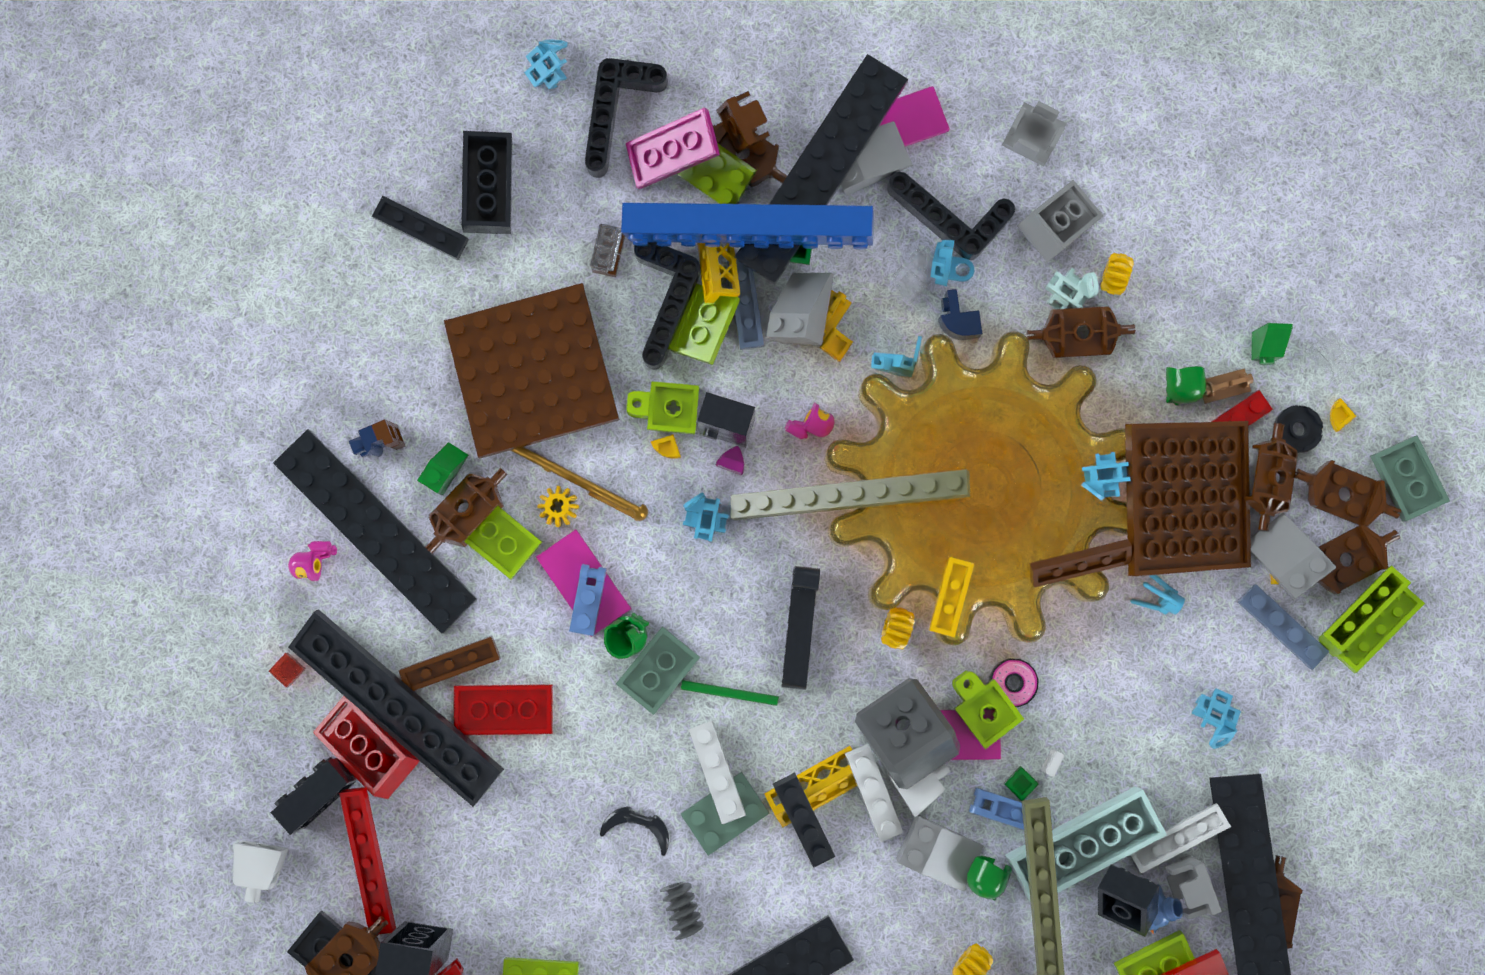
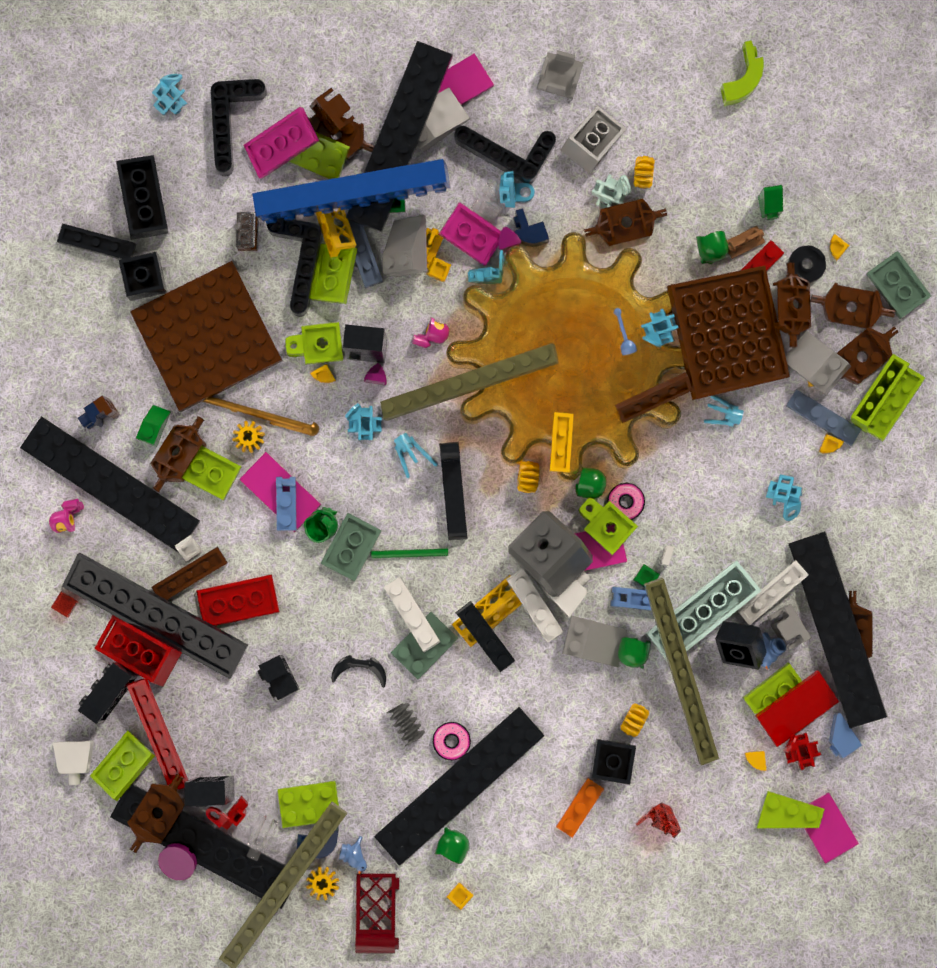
camera: 15 degrees left, 0 degrees up
none -> lime plate [90,730,155,801]
none -> black brick [119,252,167,301]
none -> white tile [175,535,202,562]
none -> black brick [258,655,300,700]
none -> medium azure plant [394,433,438,478]
none -> tile [432,722,471,761]
none -> dark pink tile [438,202,501,266]
none -> magenta tile [499,226,521,253]
none -> green helmet [575,467,606,499]
none -> medium blue hinge [614,308,637,355]
none -> lime arch [720,40,764,106]
none -> yellow tile [819,434,844,454]

